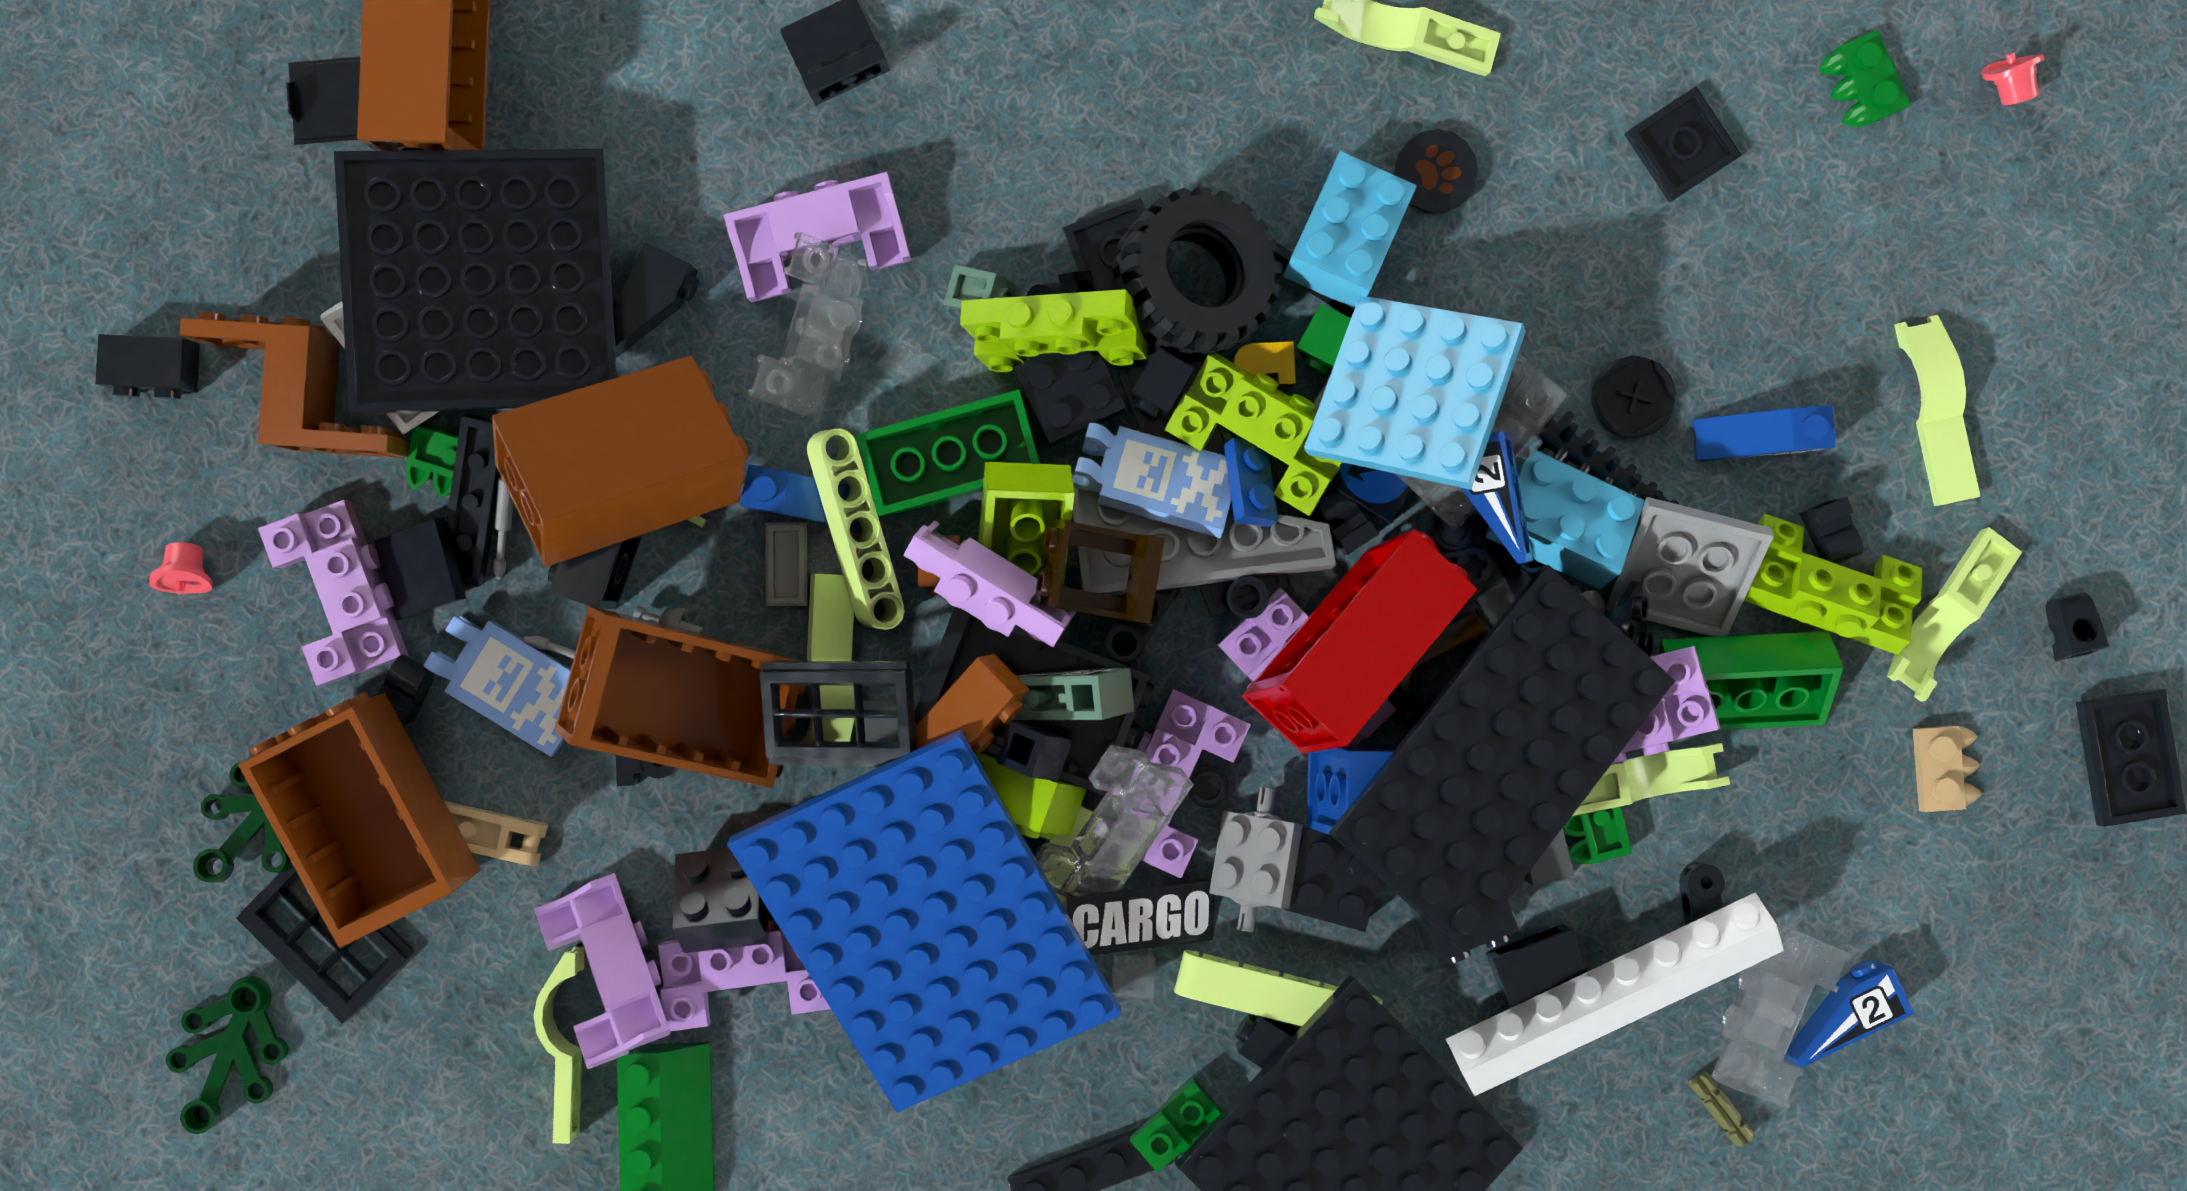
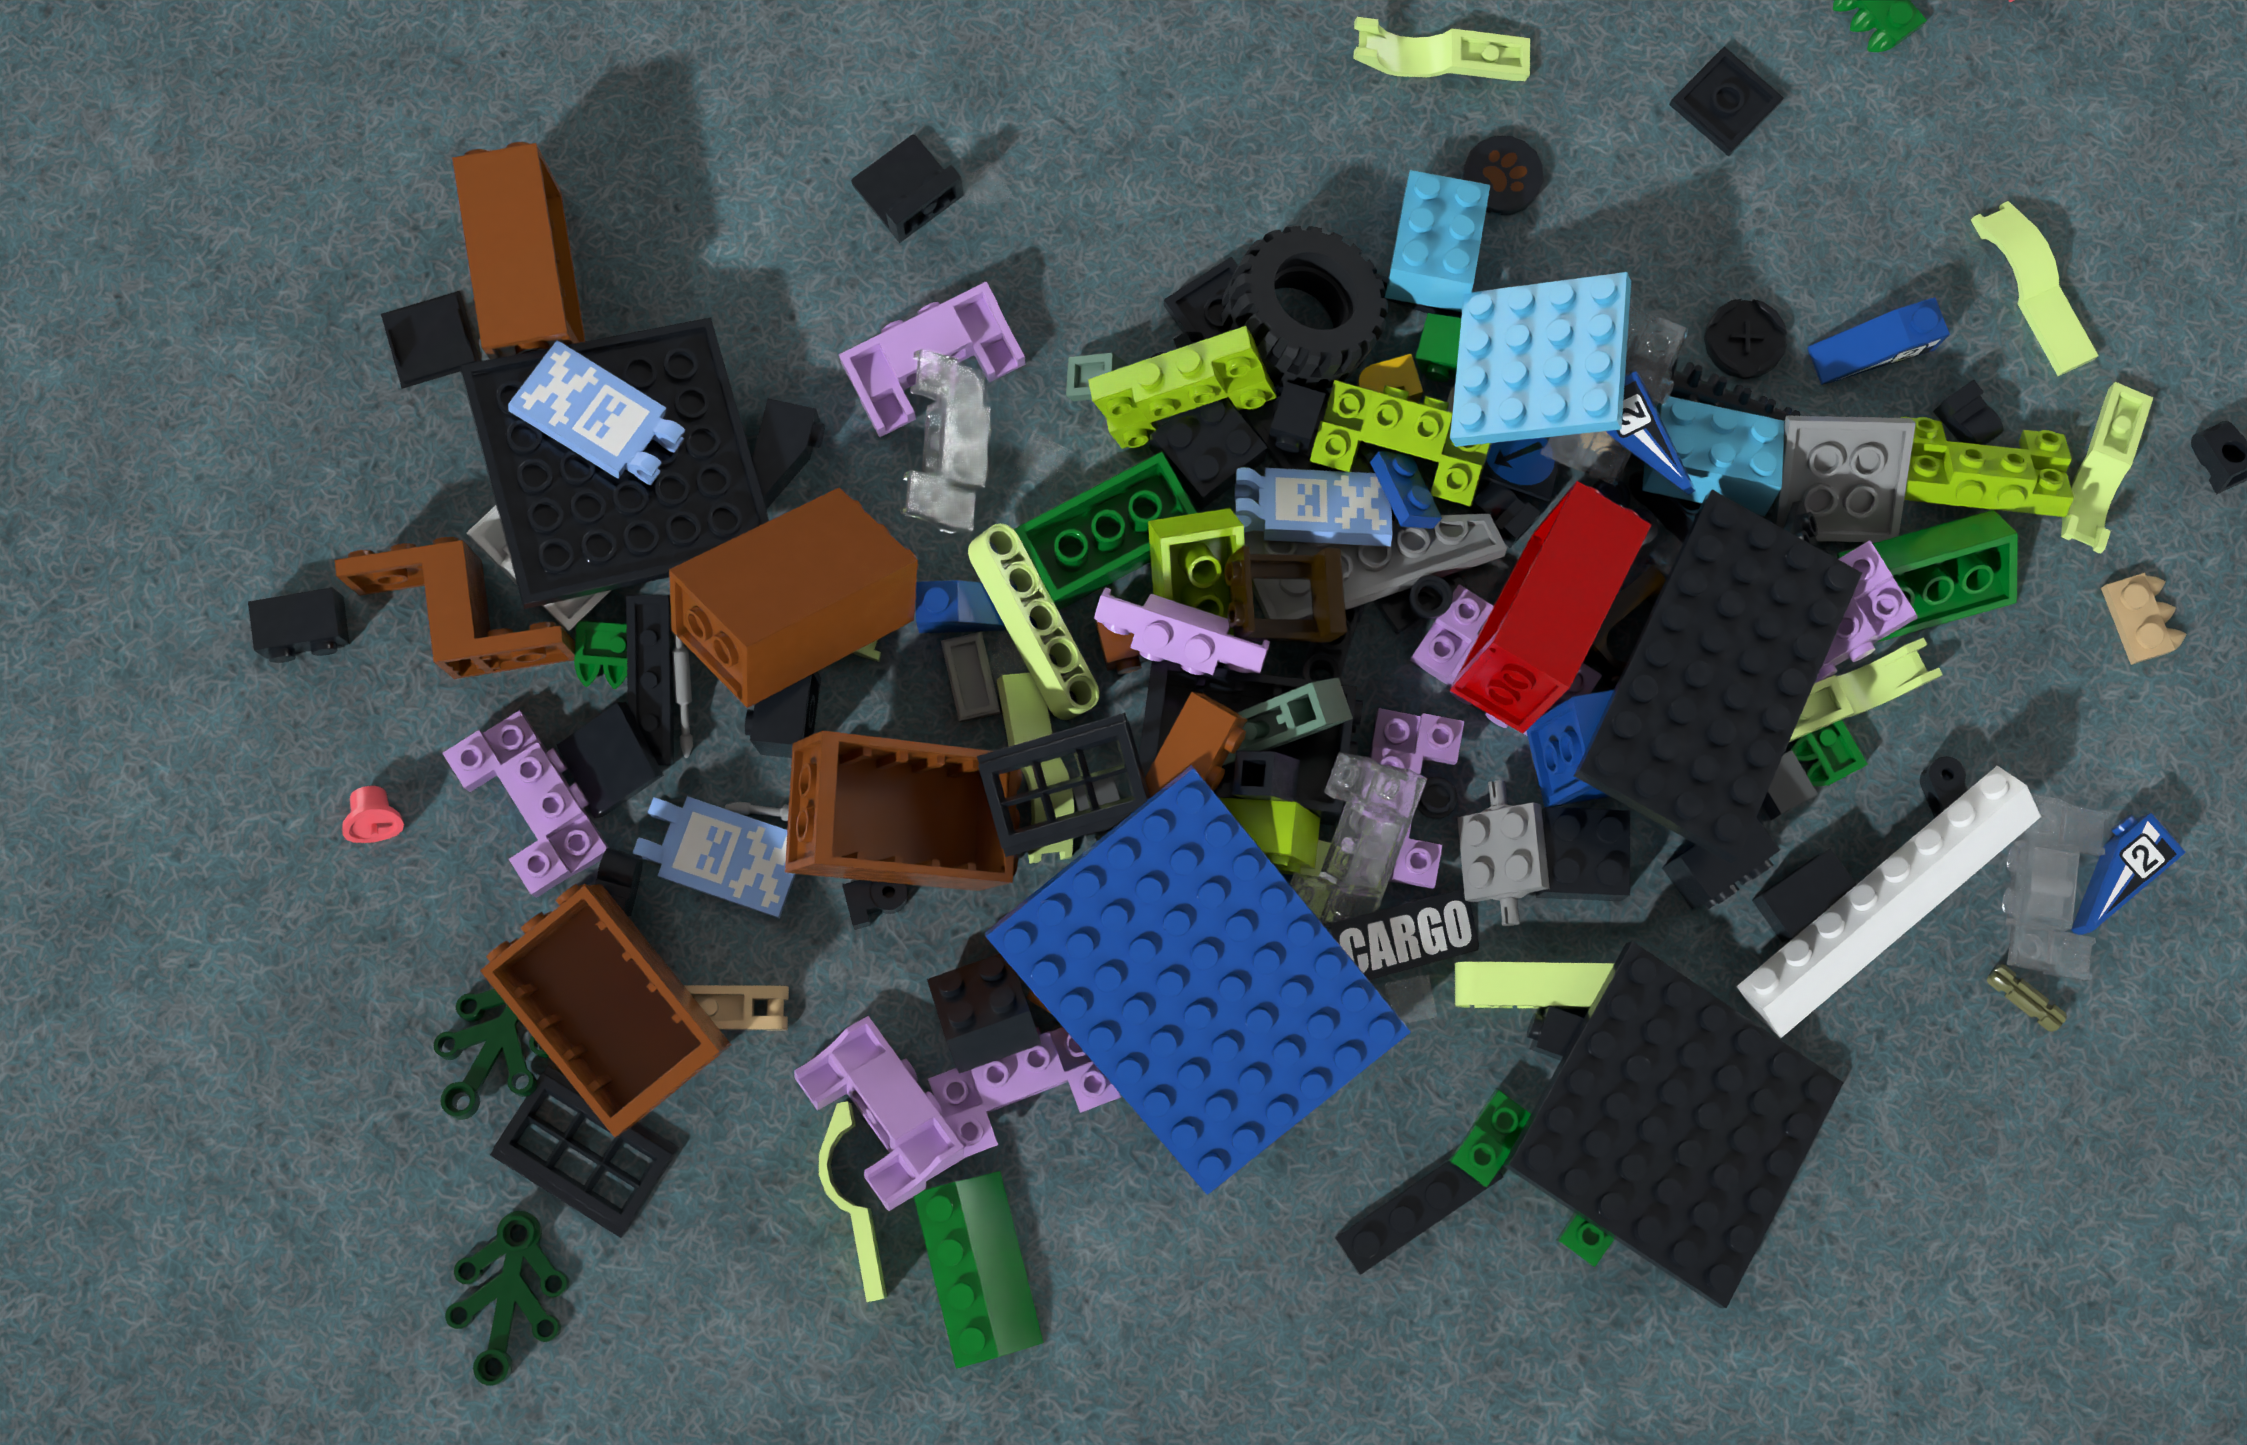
camera: 15 degrees left, 10 degrees down
none -> light blue tile [508,340,685,485]

